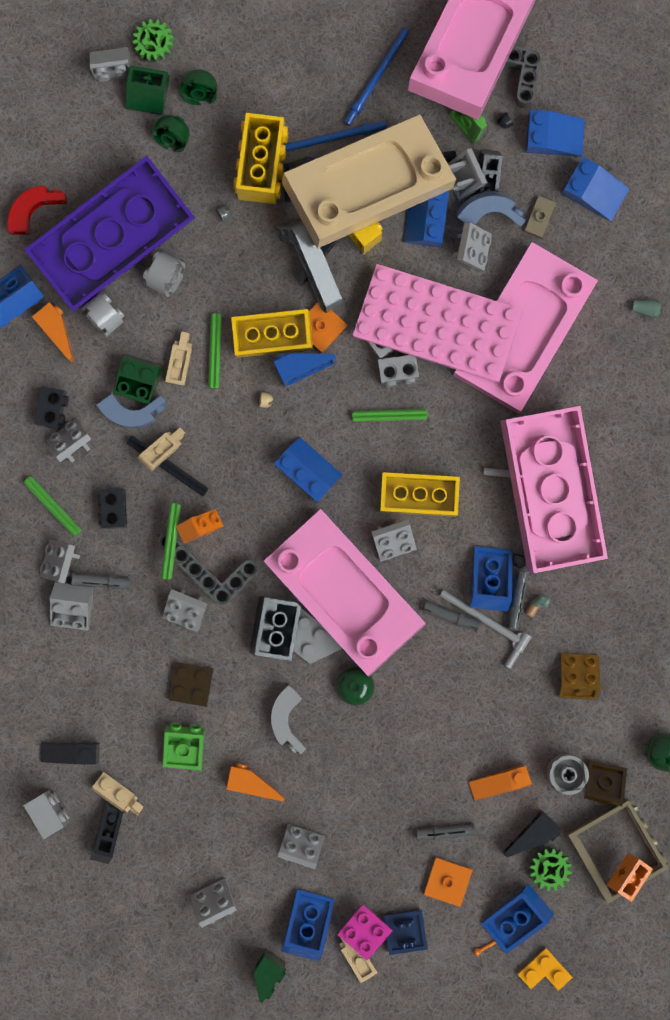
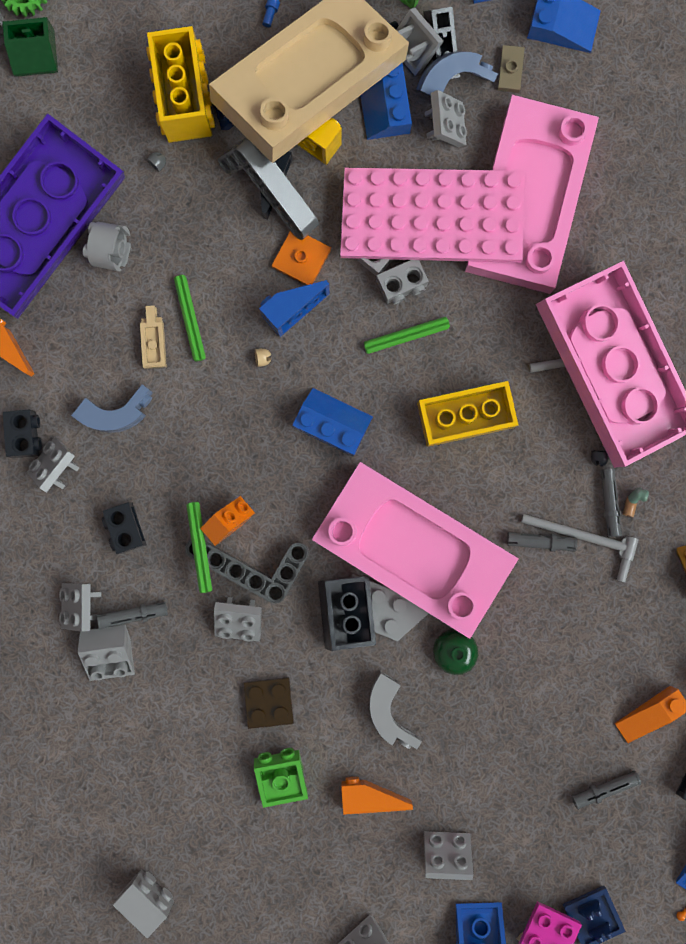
camera: 15 degrees left, 0 degrees up
bright green axle [24,476,81,536] -> none
black slope [41,743,100,765] -> none
light grey brick [81,293,124,337] -> none
black slope [90,800,124,864] -> none
tan hinge [91,772,143,816] -> none
dark green slope [113,355,163,404] -> none
black axle [127,436,208,496] -> none
tan hinge [138,428,185,472] -> none
dark green cylinder [151,115,190,152] -> none
dark green cylinder [179,69,218,105] -> none
yellow brick [231,309,313,358] -> none
blue bar [284,121,387,152] -> none
light grey plate [372,519,417,562] -> none
orange plate [423,857,473,907] -> none
blue slope [470,546,512,611] -> none
sand green cone [633,299,661,318] -> none

